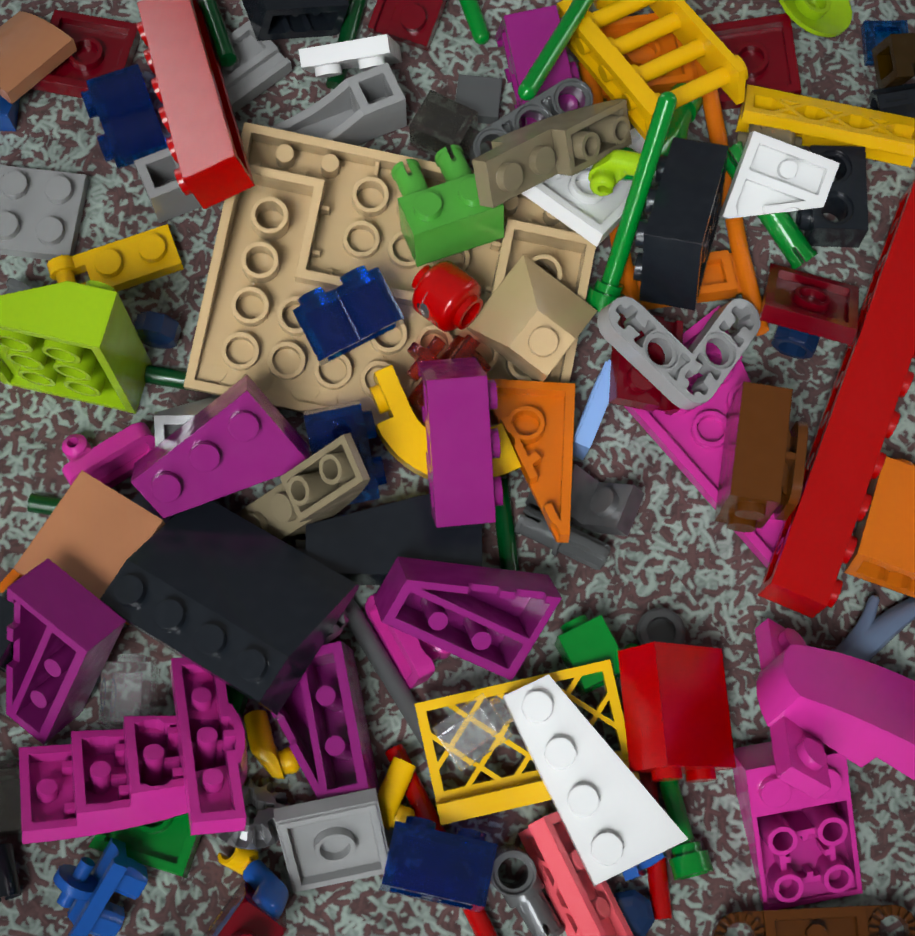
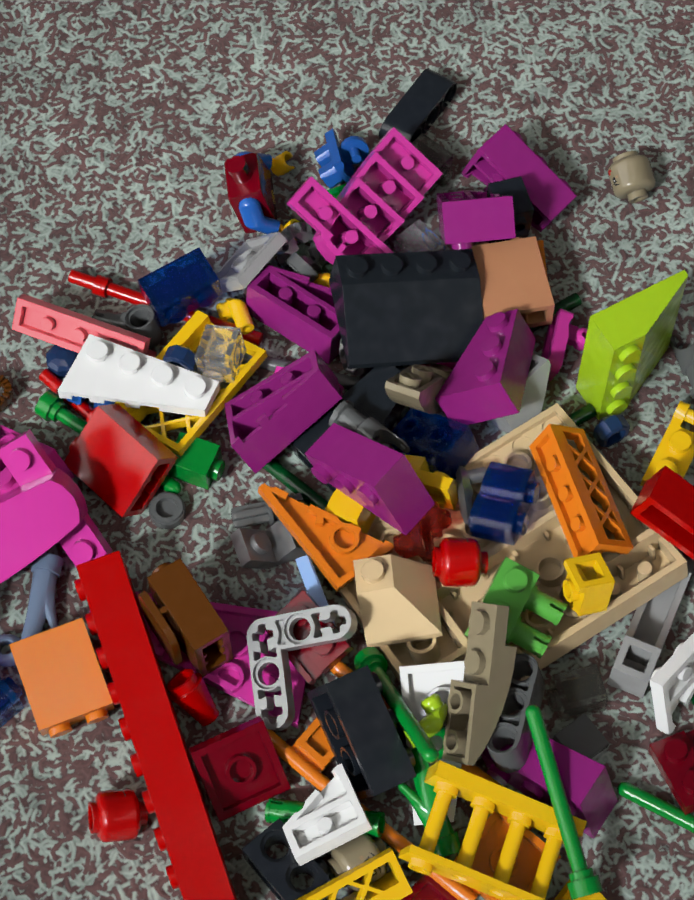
camera: 140 degrees right, 10 degrees down
none -> dark blue tile [163,345,200,373]
none -> red cone [167,669,220,726]
none -> dark grey tile [286,252,319,283]
none -> dark grey piece [328,399,410,453]
none -> flat silver bar [456,466,488,525]
none -> orange fence [529,424,634,557]
none -> yellow brick [562,552,615,616]

